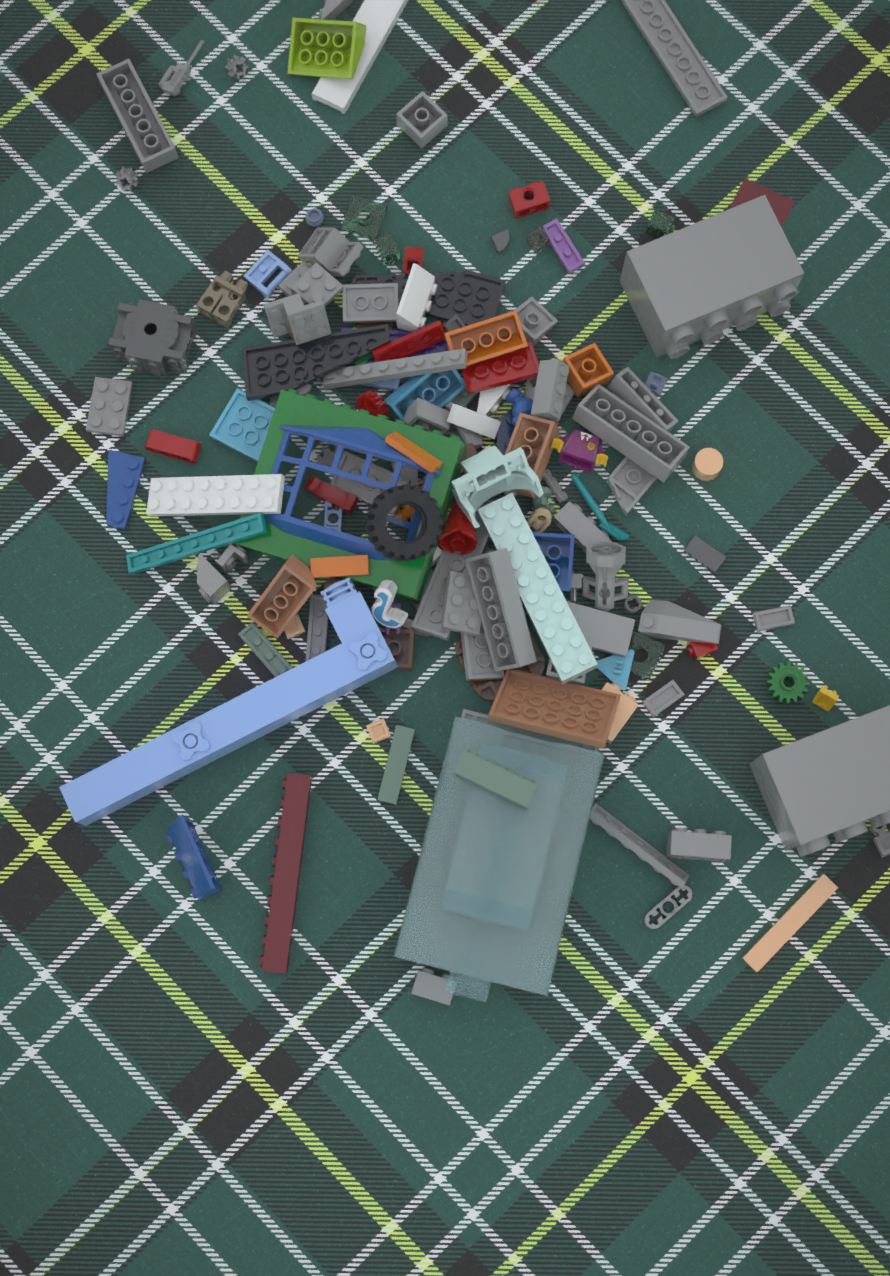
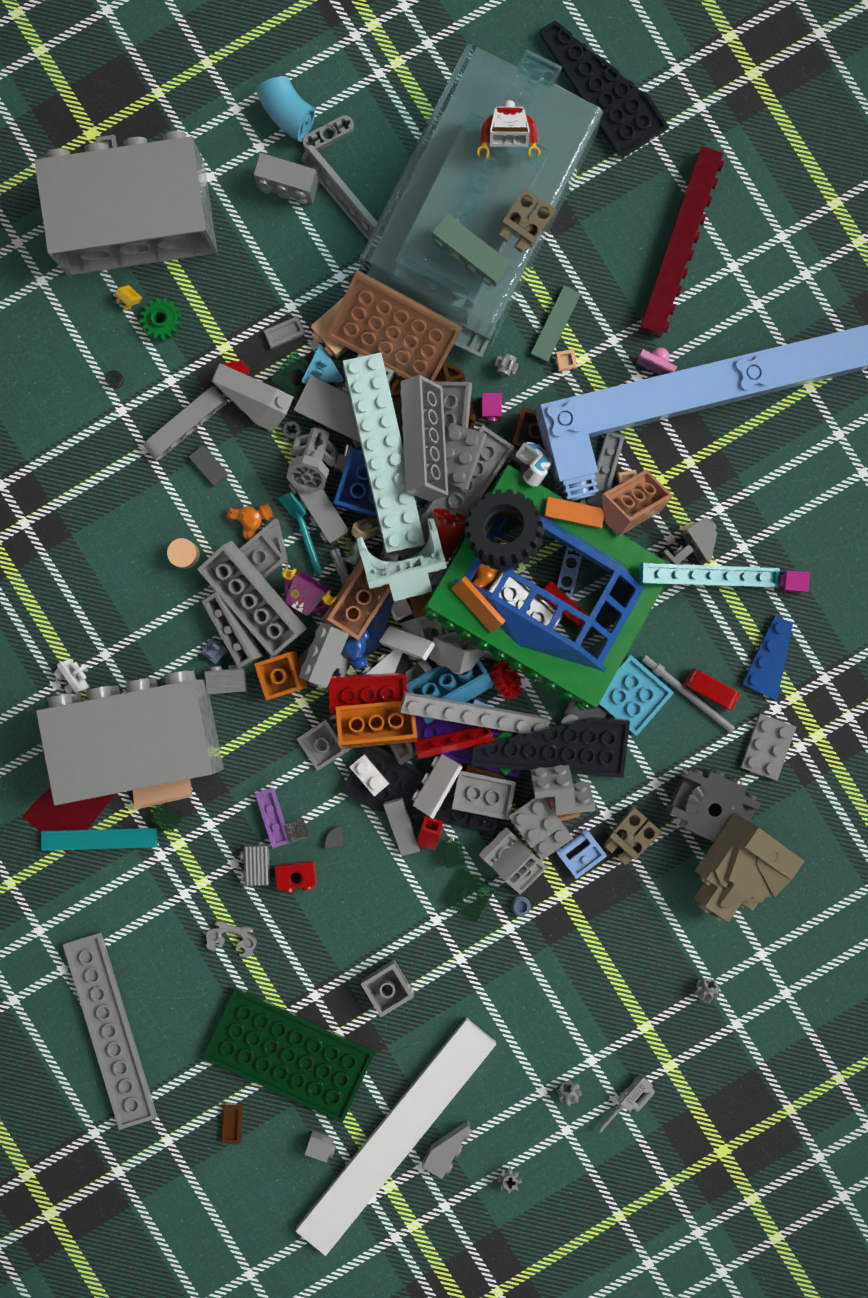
camera: 170 degrees left, 10 degrees up
light grey brick [96,59,179,173] -> none
white plate [146,474,285,516] -> none
blue slope [166,815,223,901] -> none
sand green tile [238,622,293,677] -> none
lime slope [287,18,366,79] -> none
light nougat tile [742,874,838,973] -> none
light grey tile [752,605,795,632] -> none
none -> teal tile [41,828,158,851]
none -> white hips [54,659,89,694]
none -> clear smoke bush [105,370,124,389]
none -> light grey beam [143,386,227,461]
none -> dark green plate [202,987,375,1123]
none -> light grey brick [205,665,247,694]
none -> light grey helmet [206,921,257,957]
none -> orange animal [227,504,274,540]
none -> light grey brick [241,844,270,886]
none -> medium azure brick [255,76,315,142]
none -> white plate [350,754,389,796]
none -> light grey tile [384,798,420,856]
none -> torso [477,100,541,159]
none -> dark pink brick [482,393,502,423]
none -> light grey gear [494,353,519,377]
none -> dark tan hips [499,188,557,254]
none -> black wing [538,20,669,160]
none -> bright pink tile [636,347,677,375]
none -> light grey bar [641,655,735,733]
none -> dark tan panel [693,813,804,922]
none -> dark pink brick [779,571,810,593]

